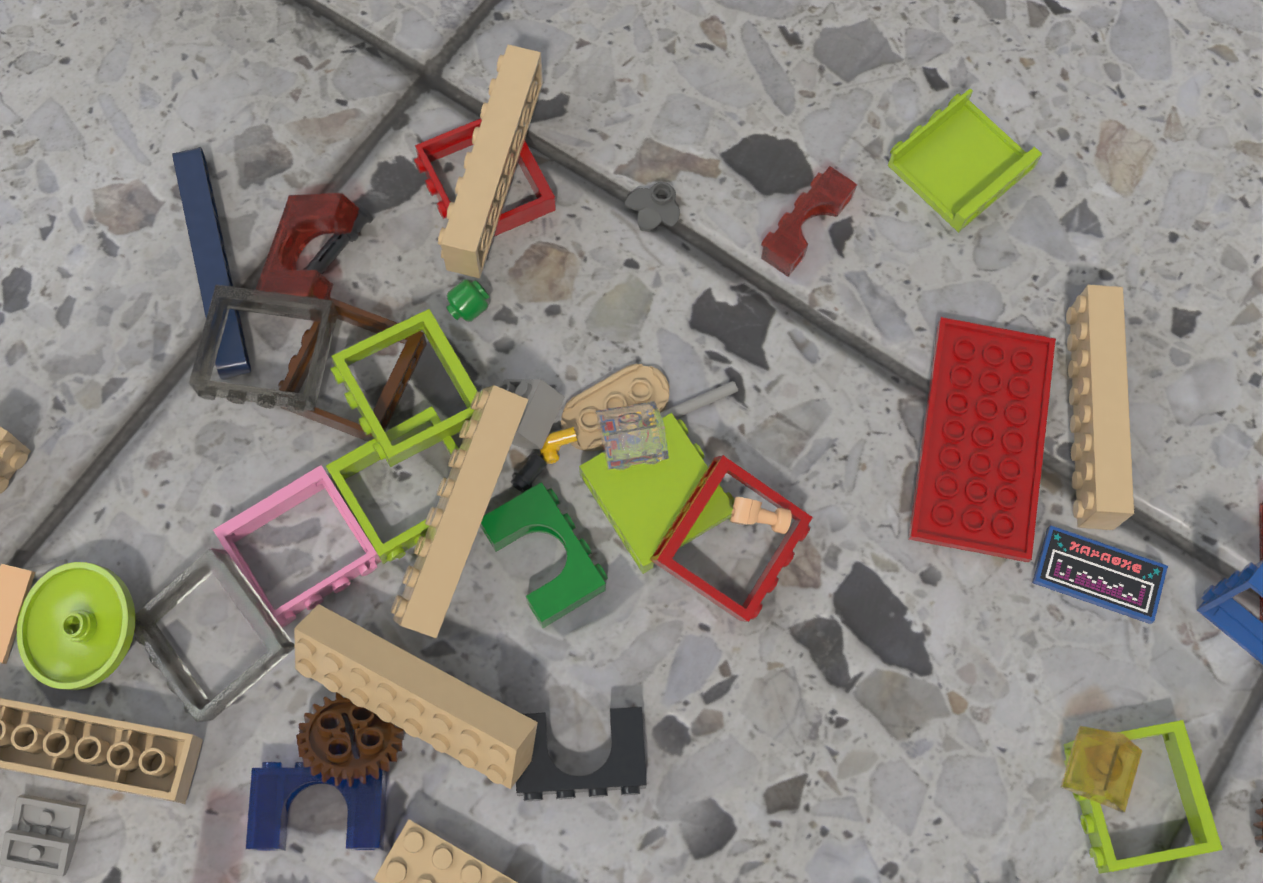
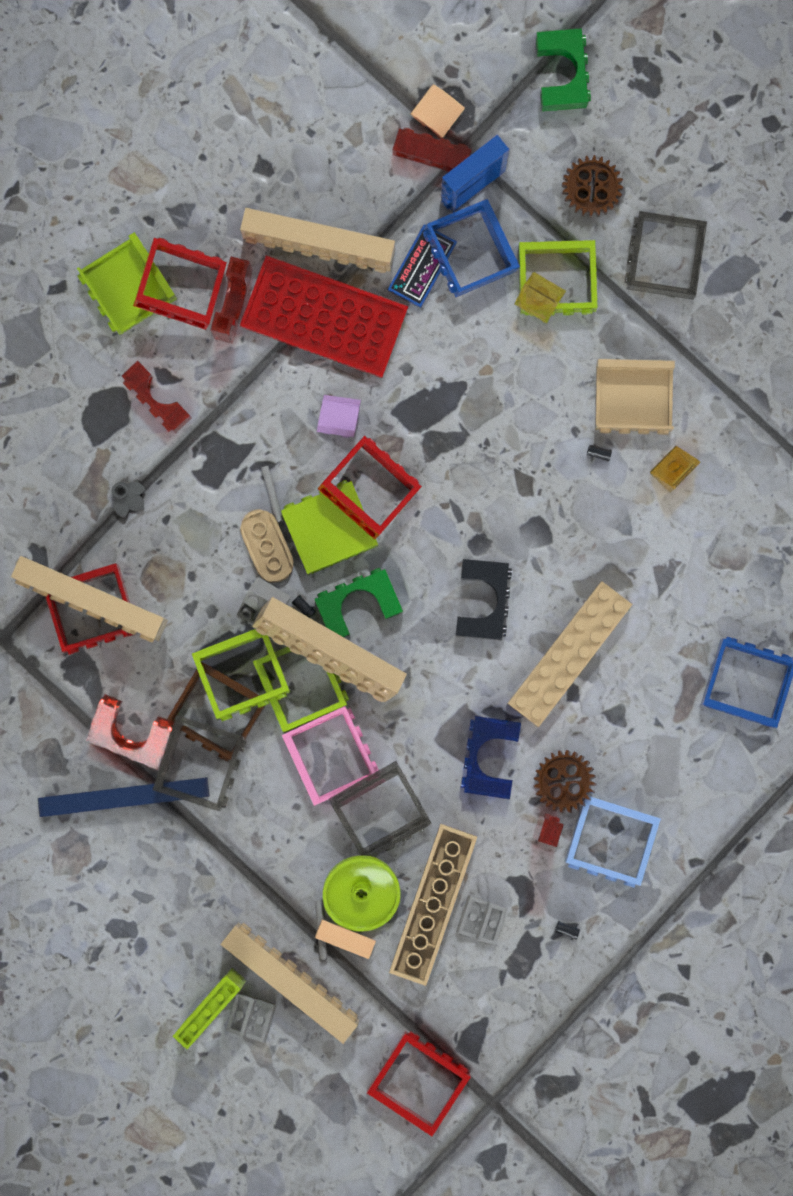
camera: 75 degrees left, 15 degrees up
tan brick [294,604,538,789] -> none
reddish brown gear [296,692,404,787] -> none
black pin [303,203,373,282] -> none
green head [446,279,490,322] -> none
yellow arm [540,427,578,464] -> none
clear slope [596,401,669,470] -> none
light nougat leg [730,497,792,534] -> none
none -> red window [133,238,227,330]
none -> clear red arch [210,256,253,344]
none -> lavender slope [317,395,361,438]
none -> blue window [423,199,520,297]

